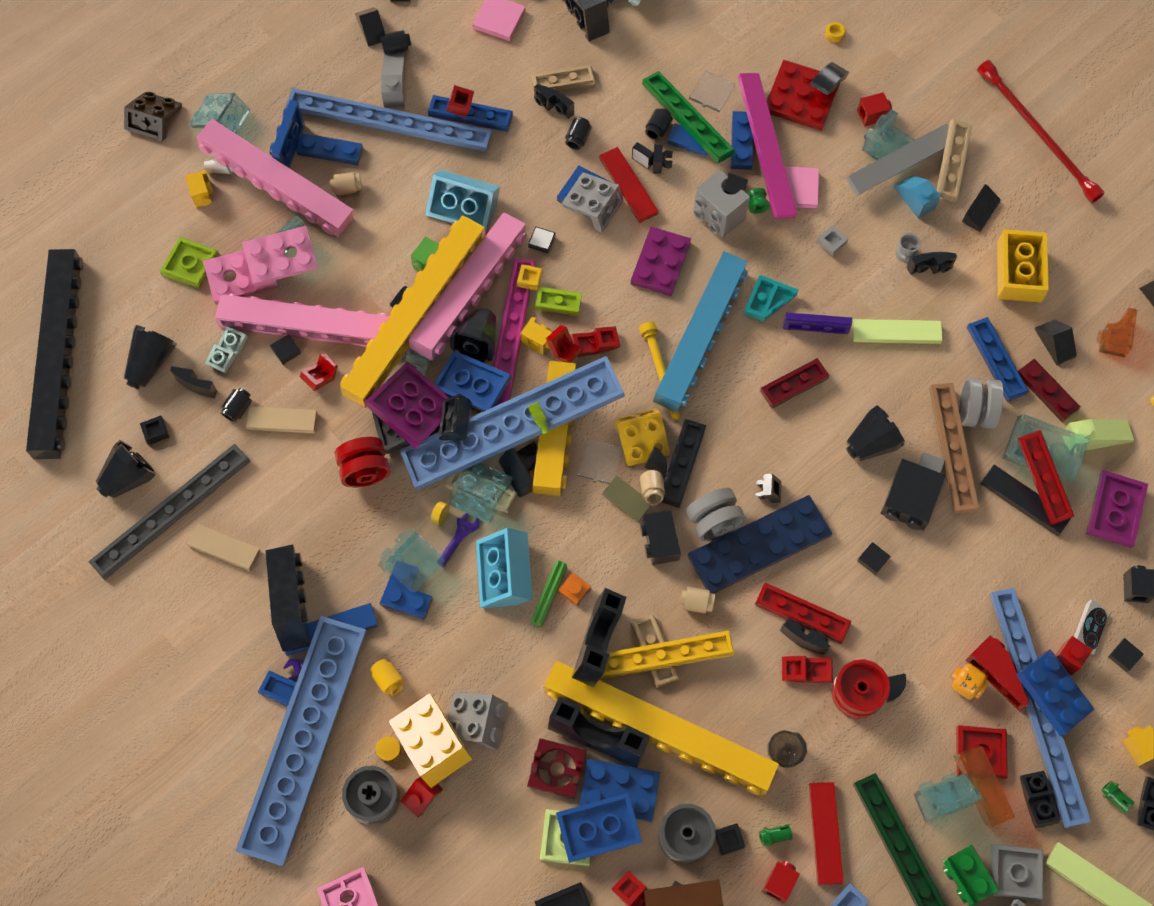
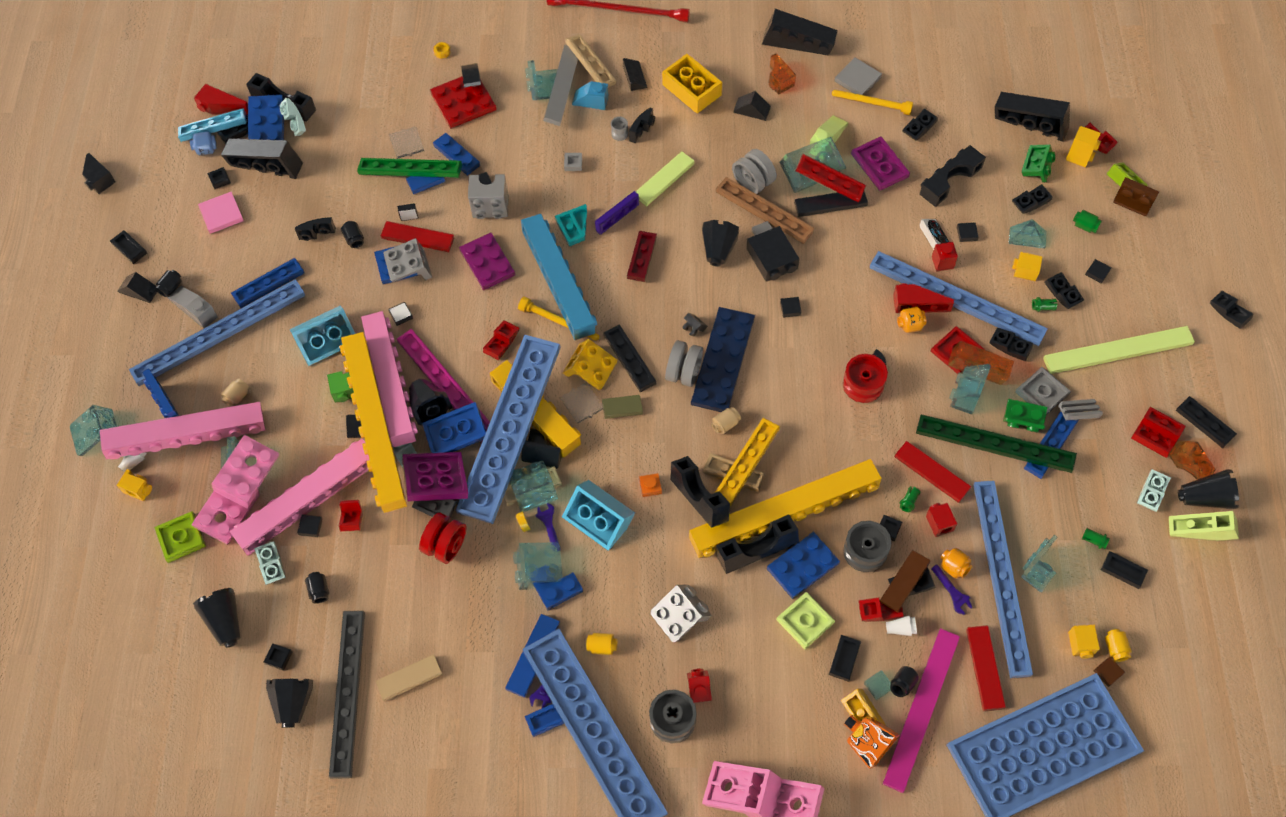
camera: 45 degrees left, 5 degrees down
black brick [26,249,83,459] -> none
dark brown bracket [124,92,182,141] -> none
black slope [170,366,217,399] -> none
tan tile [246,406,317,433] -> none
black wedge [265,544,311,652] -> none
blue plate [296,133,363,165] -> none
yellow tile [376,736,401,762] -> none
brick [389,693,472,788] -> none
black slope [438,393,471,440] -> none
red brick [446,85,474,118] -> none
yellow tile [517,264,543,291] -> none
yellow brick [520,317,552,355] -> none
lime piece [527,402,550,434] -> none
dark red piece [527,738,587,799] -> none
tan tile [531,65,595,92] -> none
bright green axle [531,561,567,627] -> none
lime plate [535,287,582,316] -> none
red bracket [546,325,583,363] -> none
blue plate [556,793,642,863] -> none
tan brick [640,470,665,505] -> none
black brick [640,510,681,565] -> none
black tile [644,446,667,477] -> none
black brick [645,108,673,140] -> none
black tile [653,144,673,174] -> none
dark pink tile [738,73,797,219] -> none
green wheel [747,188,770,214] -> none
red tile [755,582,852,644] -> none
clear smoke hair [767,730,807,768] -> none
black slope [780,618,830,655] -> none
red slope [782,656,833,683] -> none
bright pink tile [784,166,819,209] -> none
red brick [857,92,892,127] -> none
blue tile [967,317,1029,402] -> none
blue plate [1016,649,1095,736] -> none
dark red plate [1018,358,1081,423] -> none

